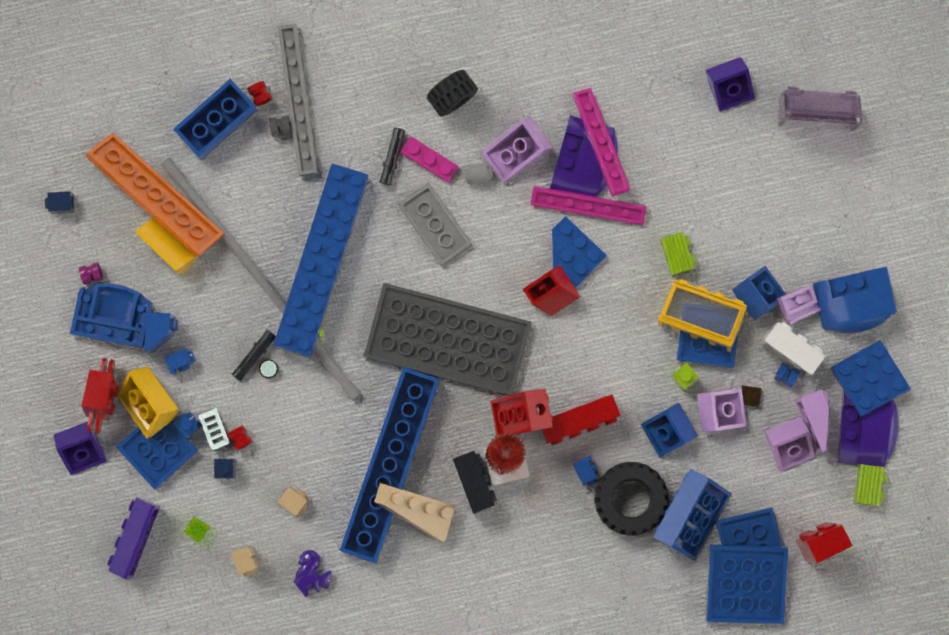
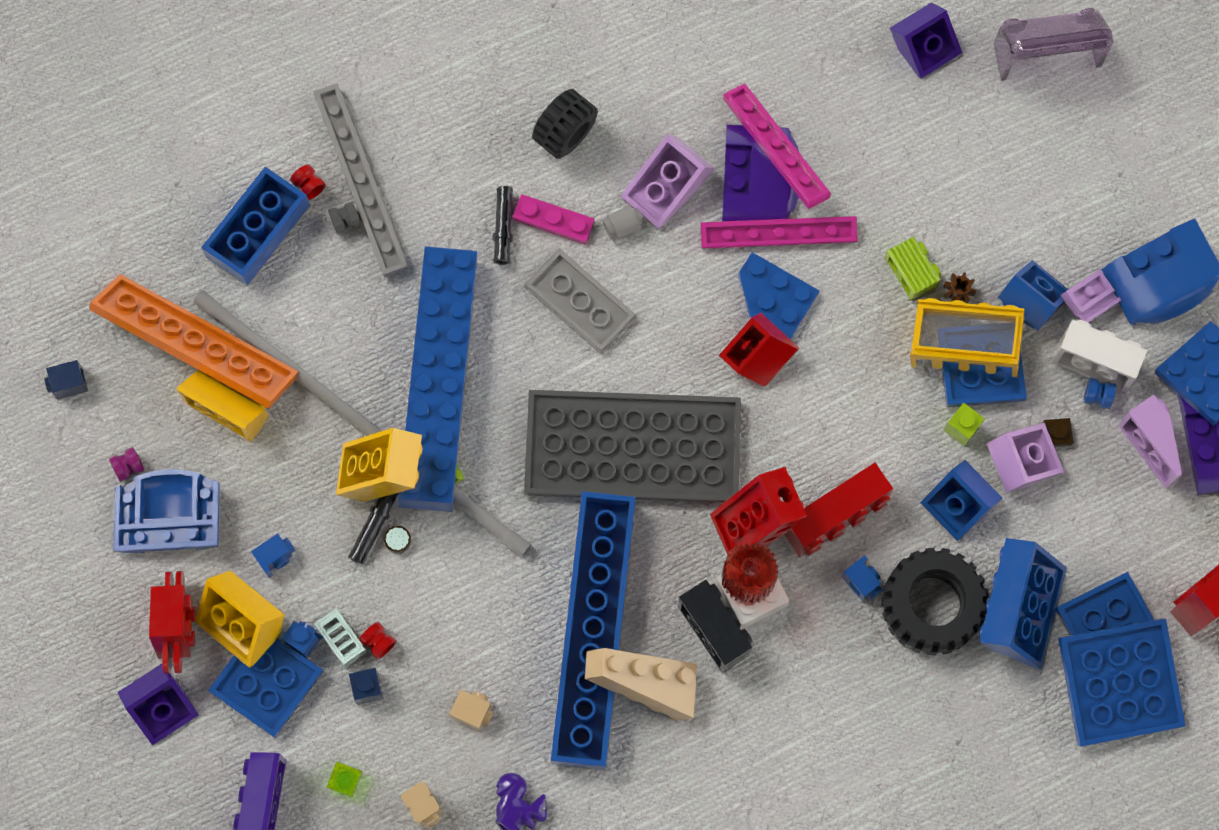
camera: 15 degrees left, 10 degrees down
blue slope [144,312,178,353] -> none
lavender slope [765,417,815,471] -> none
none -> yellow brick [336,428,422,502]
none -> reddish brown gear [943,272,976,304]

